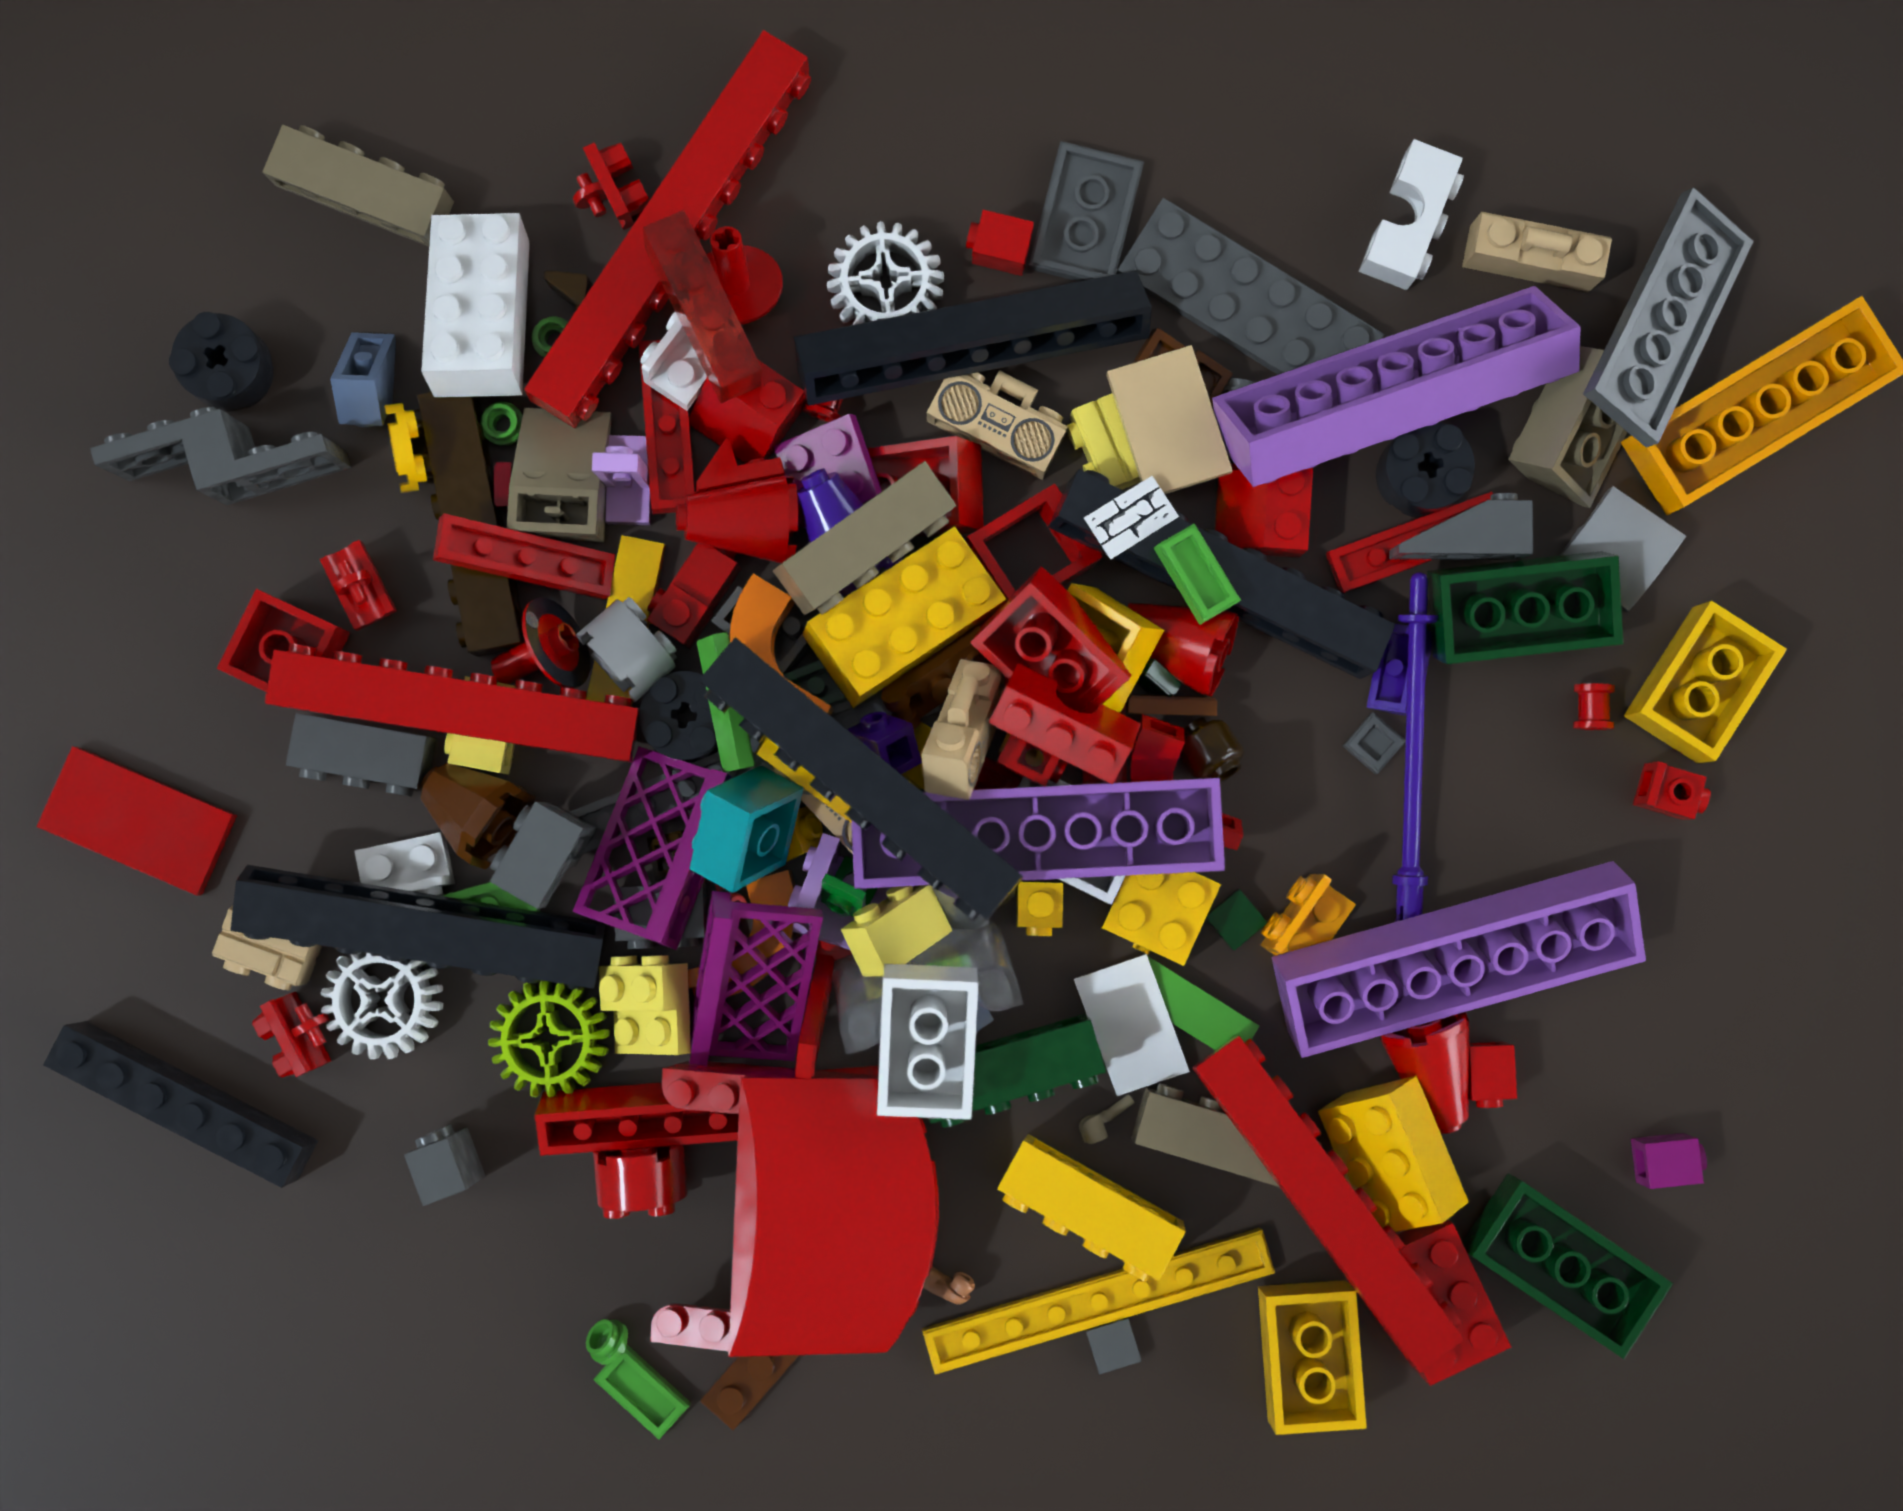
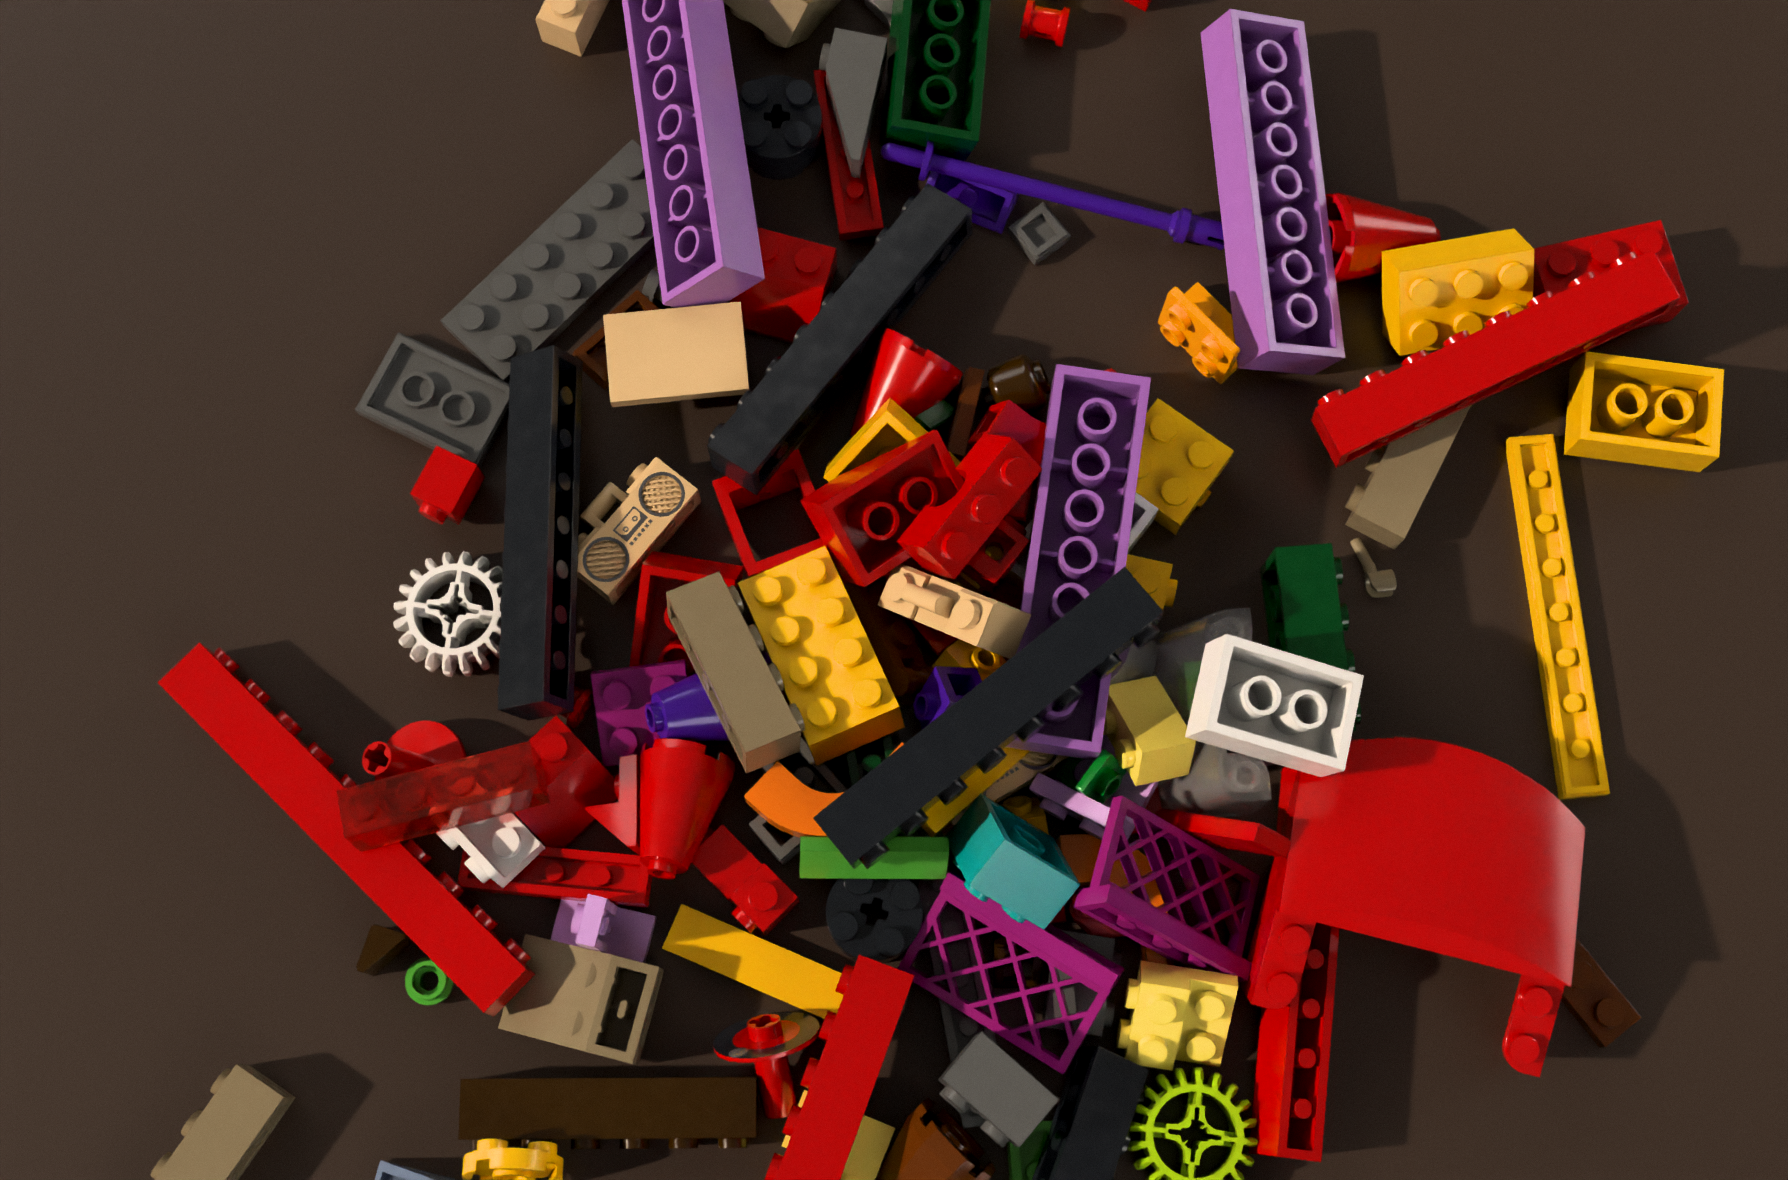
camera: 80 degrees left, 10 degrees down
white brick [421,213,530,397] -> none
red plate [433,513,615,600] -> none
bright green plate [480,402,523,446] -> none
dark red tile [494,462,513,514] -> none
red hips [573,142,650,230] -> none
light grey brick [576,597,677,702] -> none
bright green plate [586,1319,628,1365] -> none
red brick [593,1145,688,1219] -> none
bright green tile [593,1345,691,1440] -> none
nougat arm [923,1266,975,1305] -> none
yellow brick [997,1134,1186,1282] -> none
light yellow brick [1066,393,1141,490] -> none
white sticker [1074,954,1190,1096] -> none
white sticker [1084,476,1179,560] -> none
dark grey tile [1086,1317,1142,1375] -> none
bright green tile [1147,956,1259,1050] -> none
bright green tile [1153,523,1241,625] -> none
dark green tile [1206,889,1268,951] -> none
white arch [1359,139,1464,290] -> none
dark green brick [1462,1173,1674,1359] -> none
red brick [1469,1041,1517,1108] -> none
magenta brick [1631,1133,1707,1189] -> none

